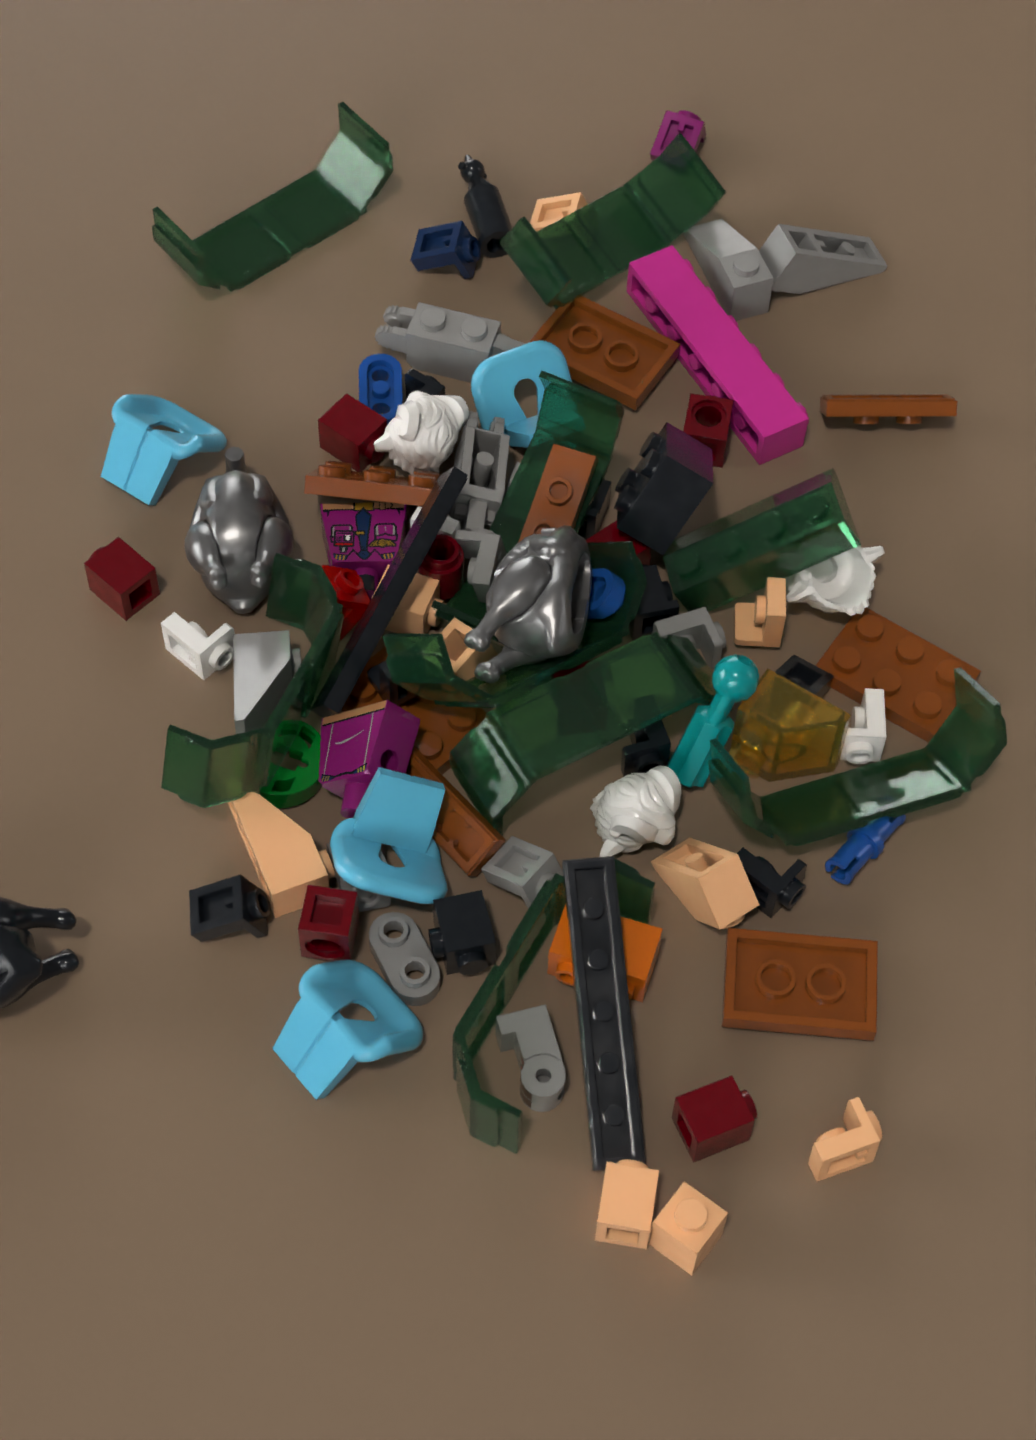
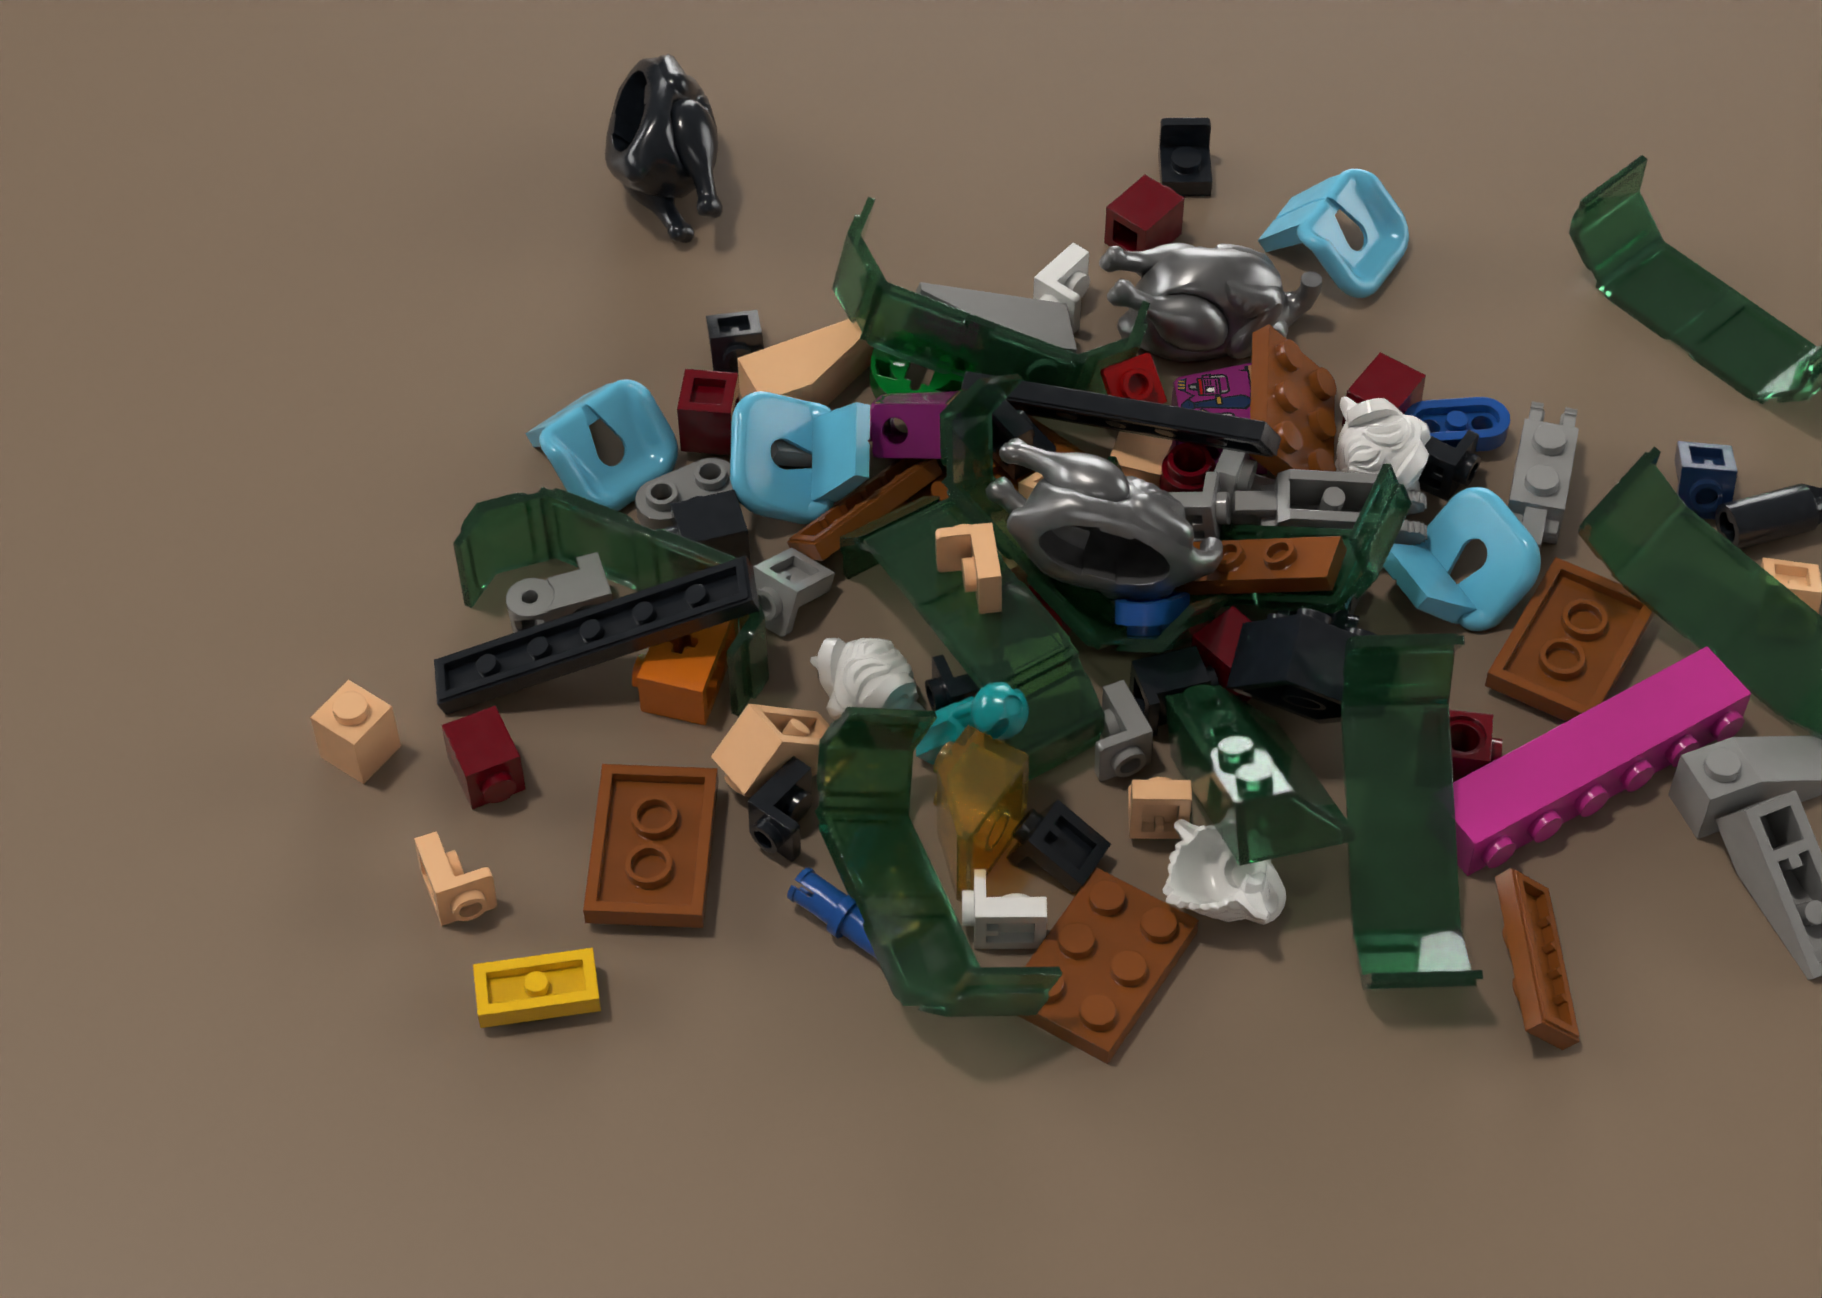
camera: 90 degrees right, 5 degrees down
light nougat brick [595,1159,659,1249] -> none
none -> yellow plate [473,947,601,1028]
none -> light nougat bracket [935,522,1002,614]
none -> black bracket [1158,118,1212,196]
none -> clear green windscreen [1341,633,1483,990]

